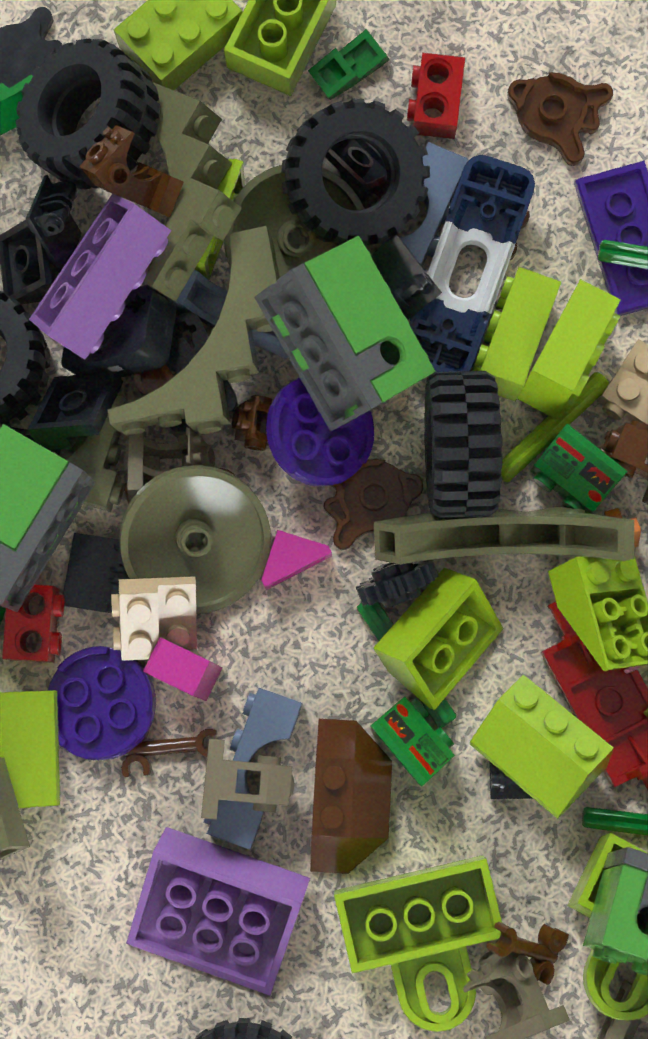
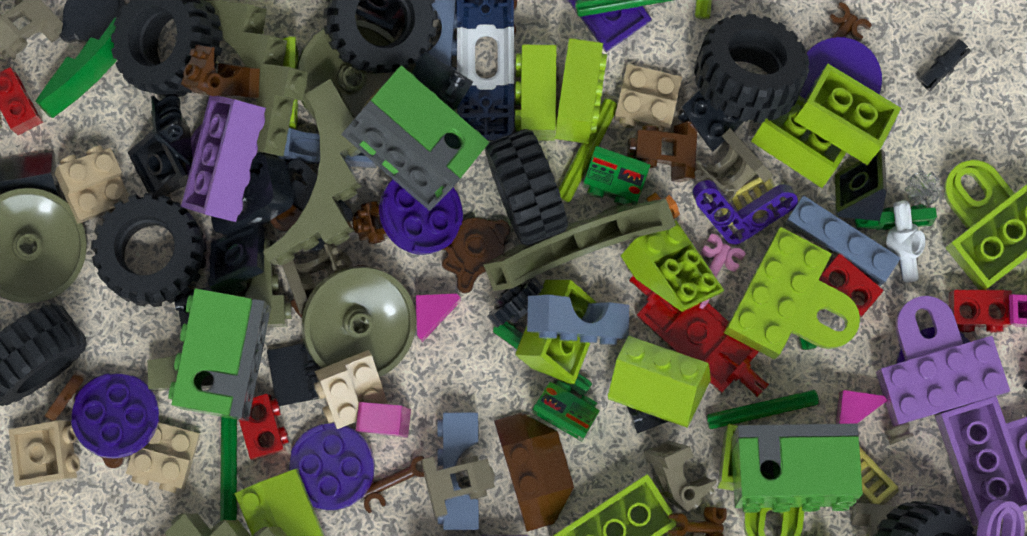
camera: 25 degrees left, 0 degrees up
none -> sand blue arch [527,295,629,345]
none -> dark tan tile [643,441,717,512]

